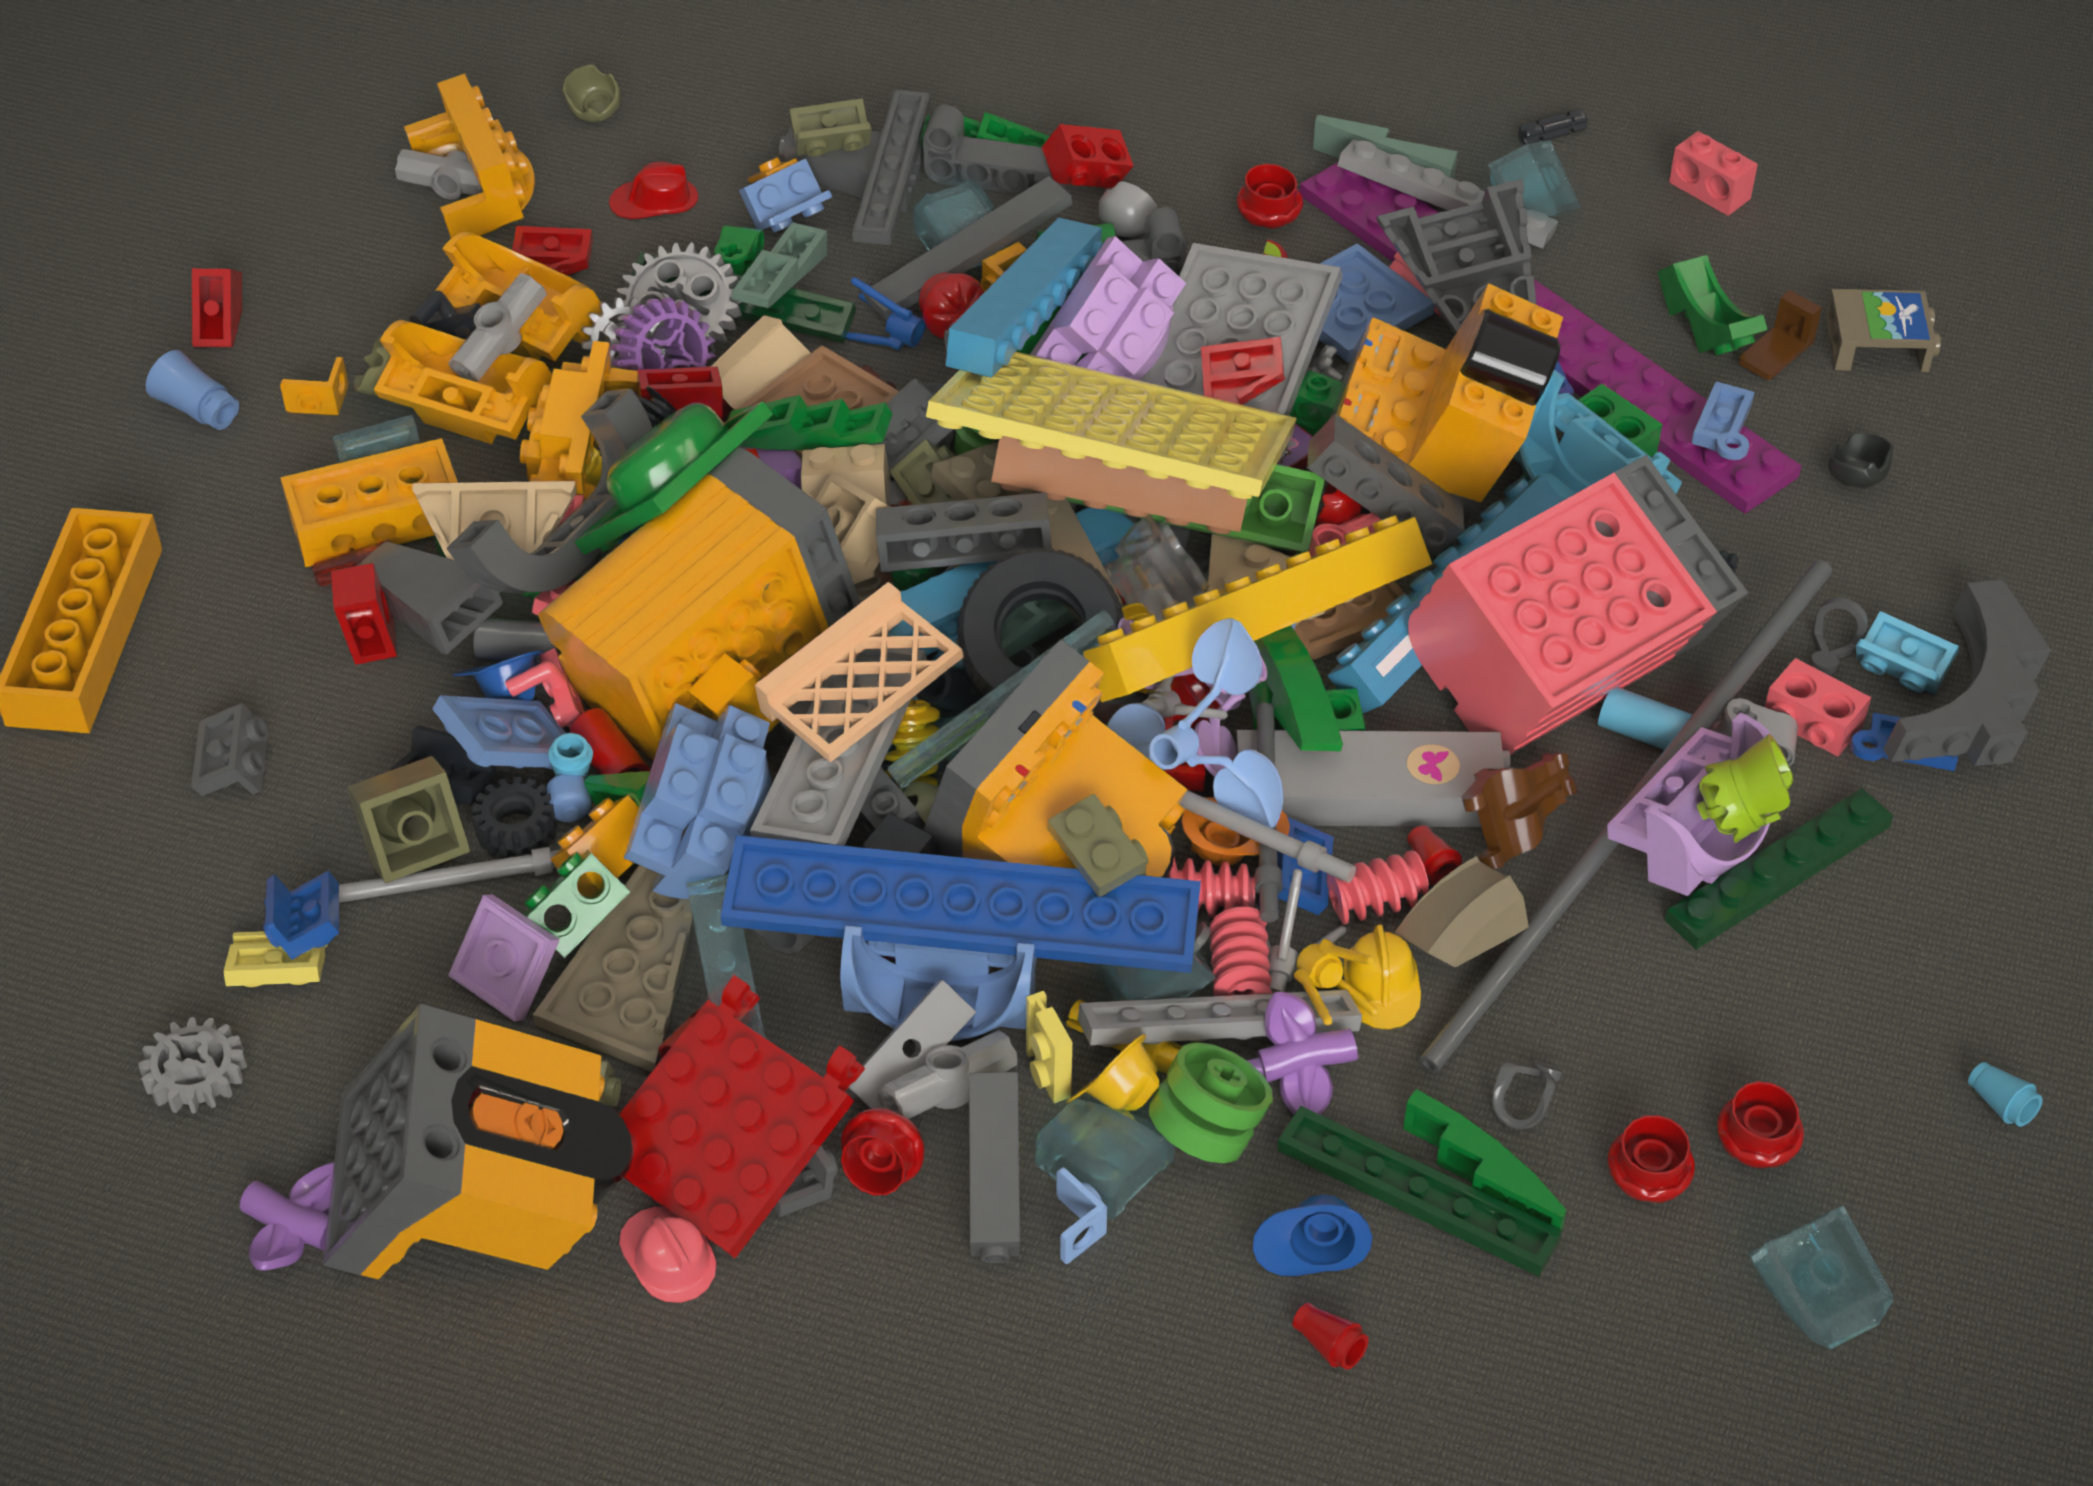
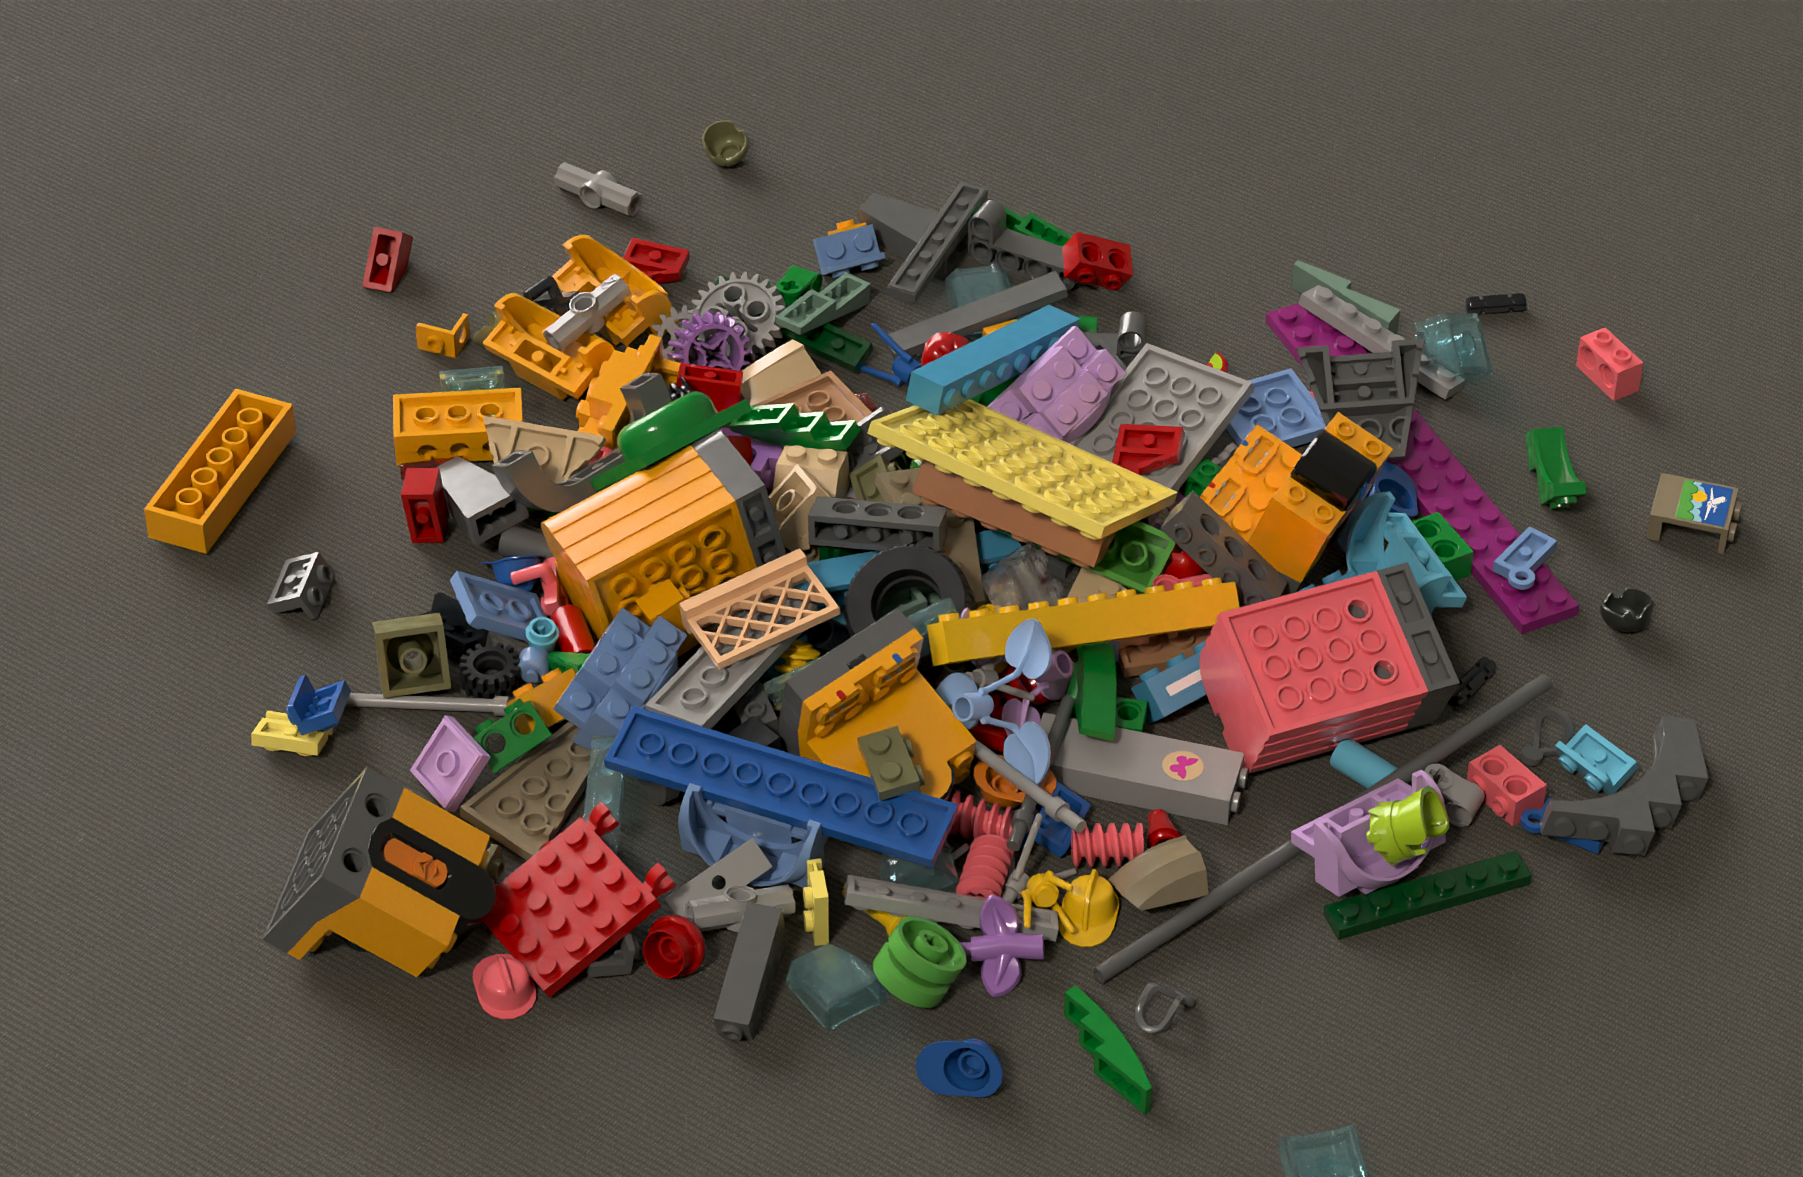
camera: 15 degrees right, 5 degrees down
light grey gear [139,1017,247,1113] -> none
medium blue plant [146,350,239,430] -> none
medium lavender plant [240,1162,334,1271] -> none
light orange piece [404,74,535,239] -> none
red piece [609,161,698,219] -> none
olive bracket [789,98,872,157] -> none
light blue bracket [1056,1167,1107,1264] -> none
yellow piece [1066,1034,1160,1111] -> none
light grey hair [1098,182,1157,238] -> none
red piece [1236,164,1303,229] -> none
dark green plate [1277,1106,1563,1277] -> none
red cone [1292,1303,1369,1370] -> none
reddish brown animal [1461,753,1577,869] -> none
red piece [1607,1115,1695,1203] -> none
red piece [1717,1081,1804,1168] -> none
reddish brown bracket [1739,290,1822,380] -> none
medium azure cone [1968,1062,2043,1127] -> none

